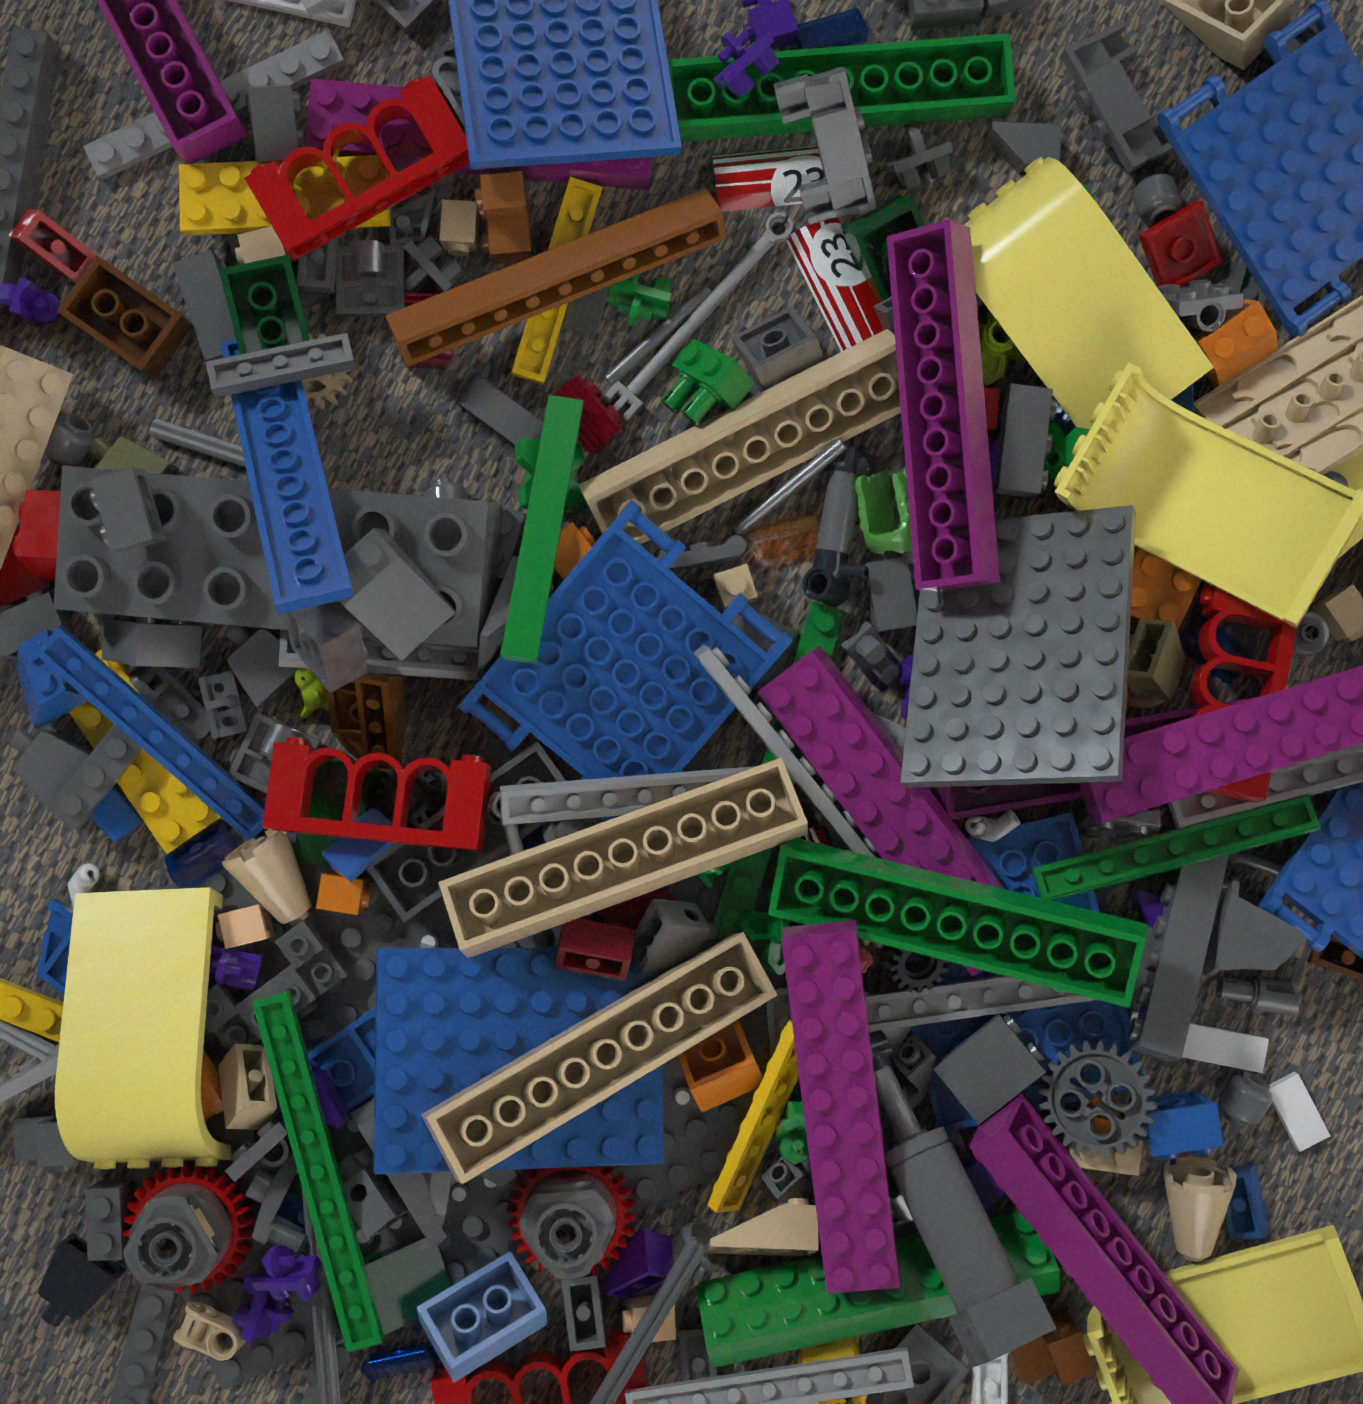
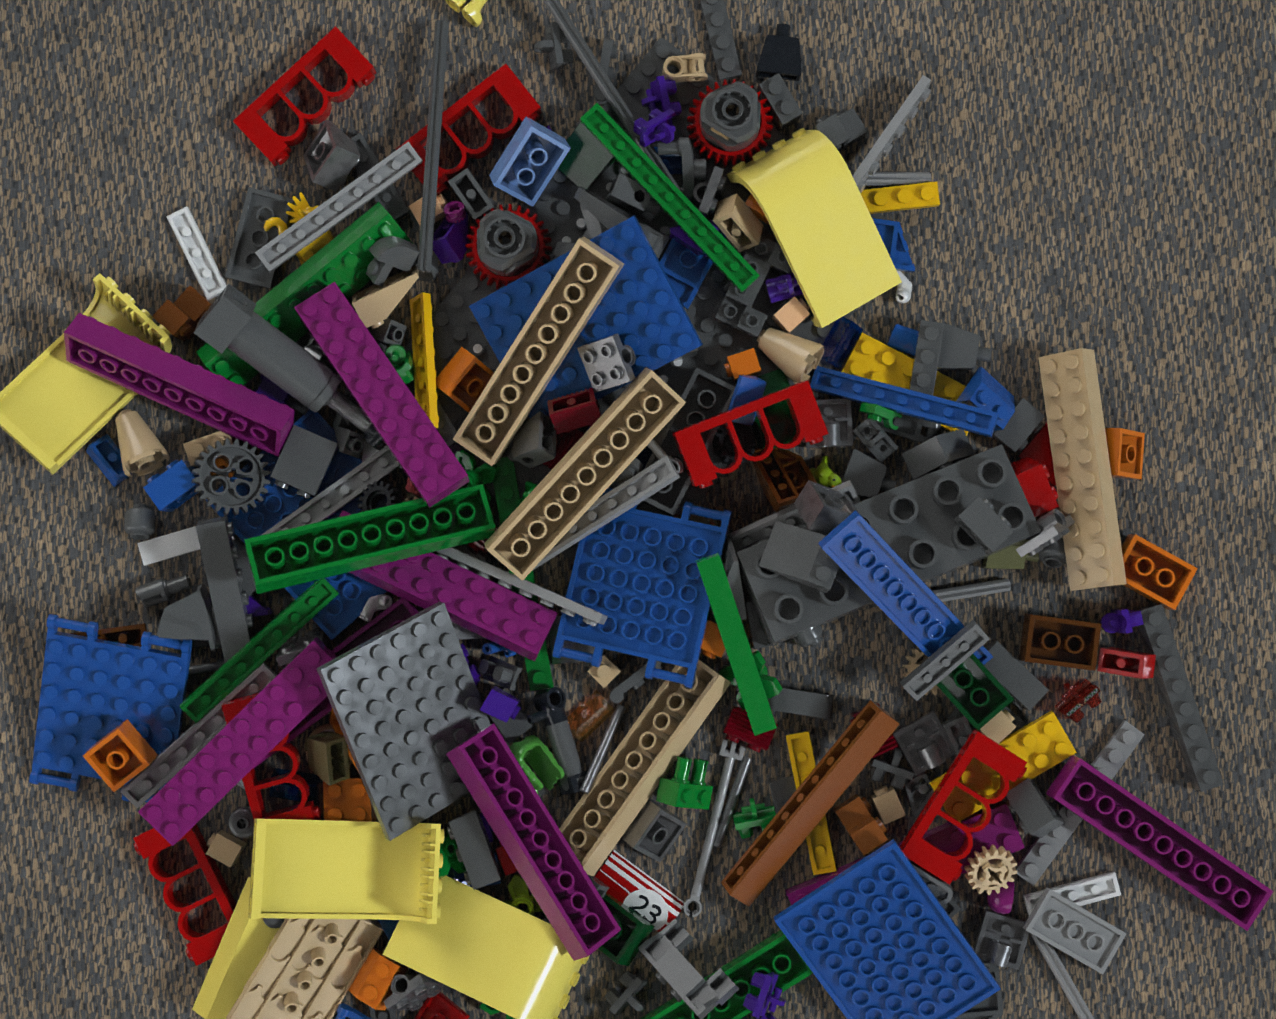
camera: 155 degrees right, 0 degrees up
clear blue slope [360,1341,438,1380] -> none
sticker [712,145,825,212] -> none
white tile [1269,1072,1330,1152] -> none
none -> dark grey brick [366,236,420,287]
none -> magenta bush [443,201,466,223]
none -> dark purple slope [480,686,521,723]
none -> blue arm [482,641,516,658]
none -> flat silver plate [577,333,636,393]
none -> green plate [860,402,902,430]
none -> tan gear [964,844,1018,895]
none -> magenta hair [987,881,1014,914]
none -> flat silver plate [1016,509,1075,557]
none -> clear red hips [1055,679,1101,723]

